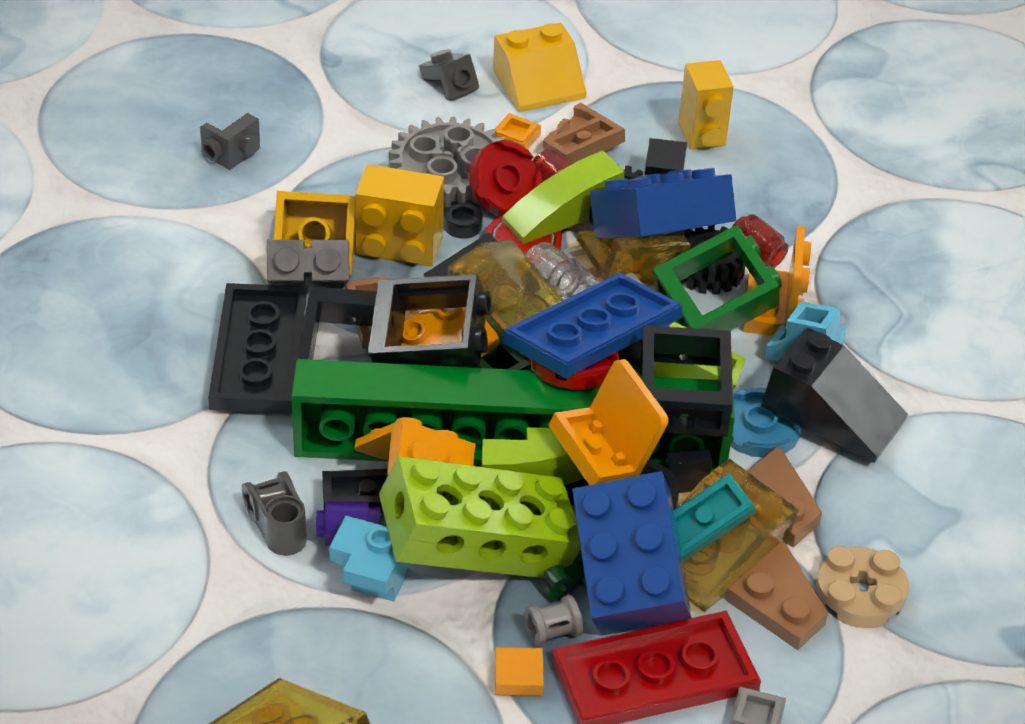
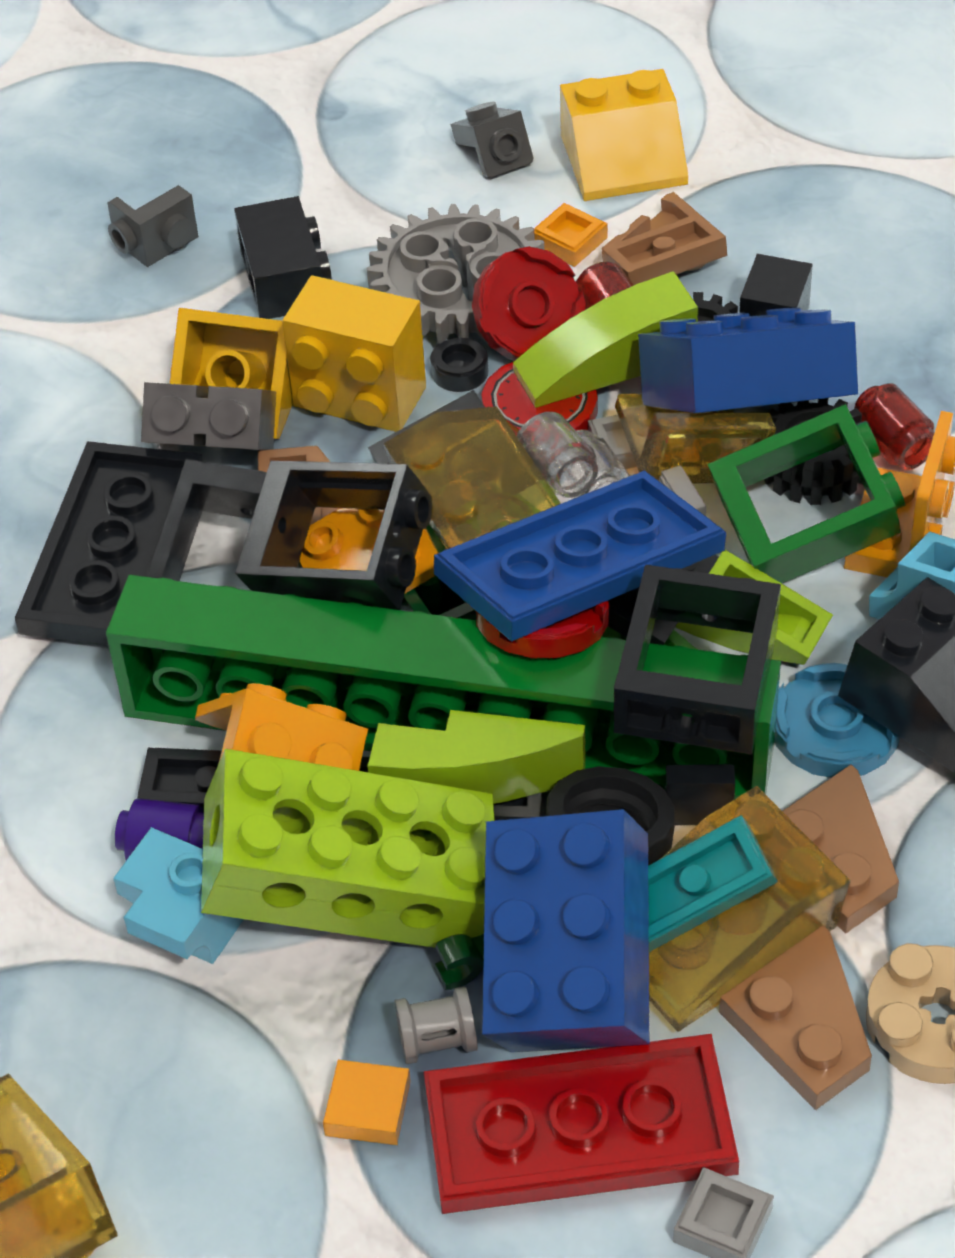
camera: 15 degrees right, 5 degrees up
dark grey piece [242,471,307,556] -> none
light orange bracket [548,359,668,485] -> none
yellow brick [678,60,734,150] -> none
none -> black brick [234,196,332,319]

